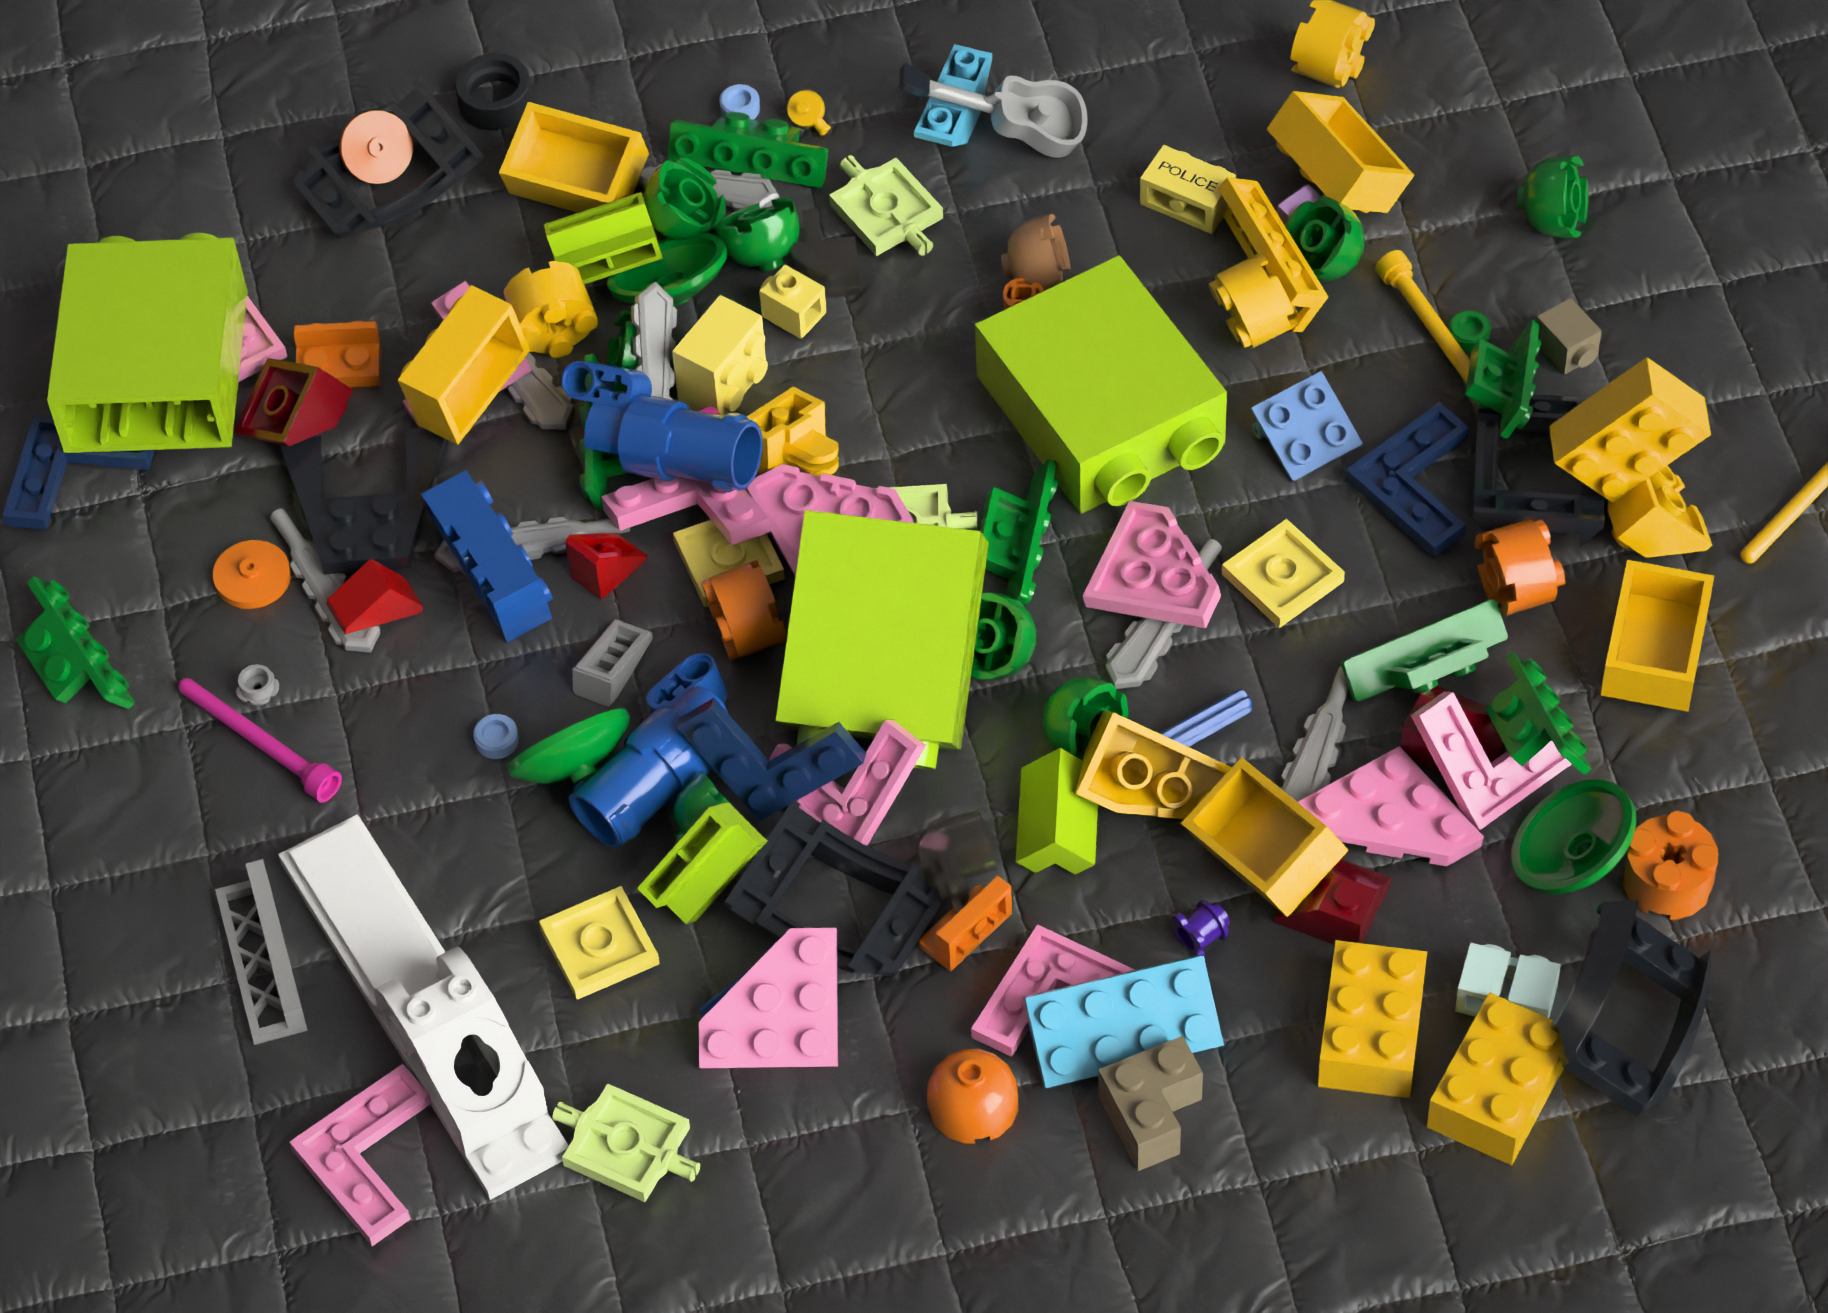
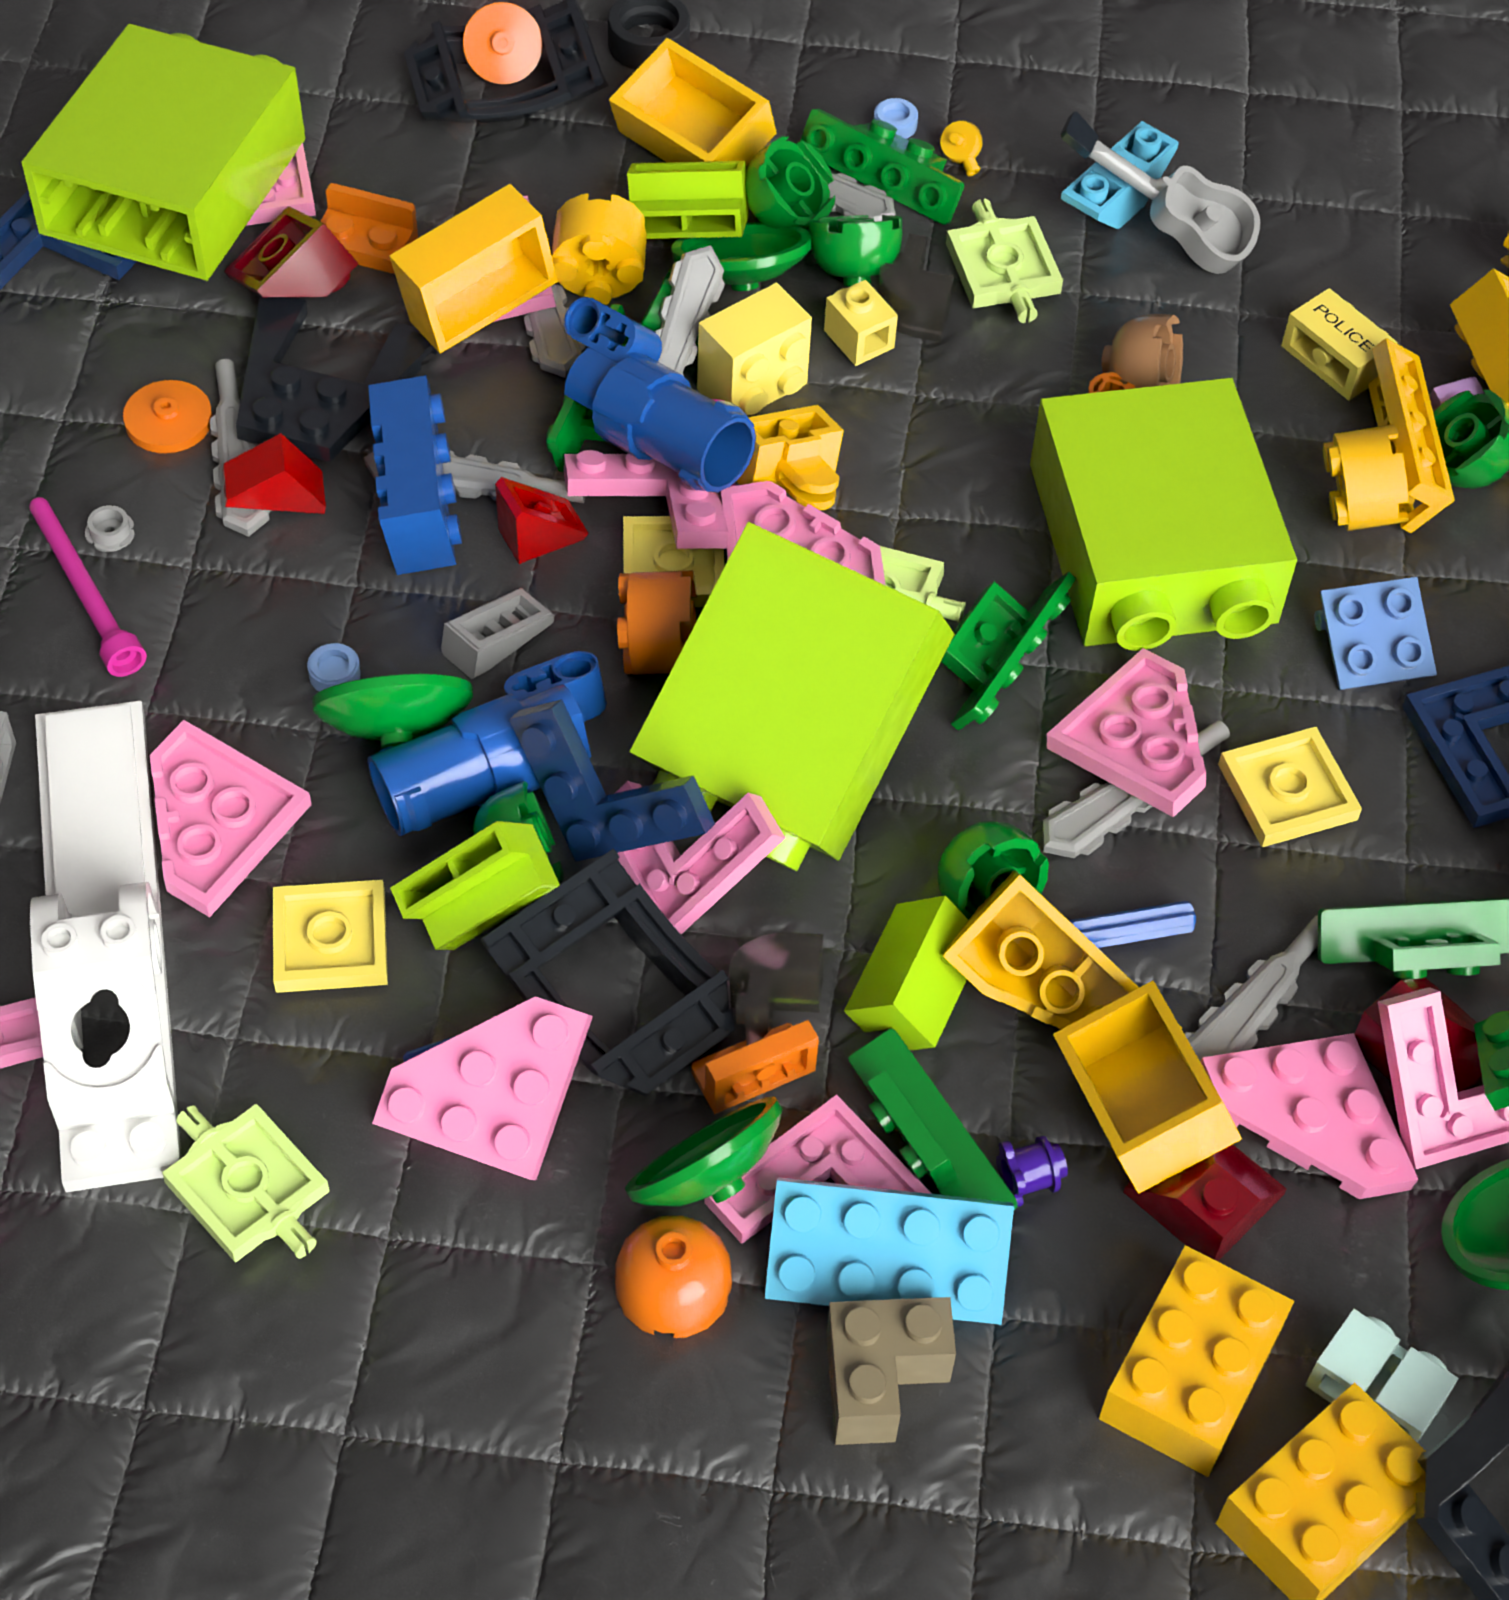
camera: 15 degrees right, 0 degrees up
green cylinder [971,593,1036,680] -> none
none -> bright pink plate [150,720,311,918]
none -> green dish [625,1096,782,1206]
none -> green bracket [848,1029,1018,1210]

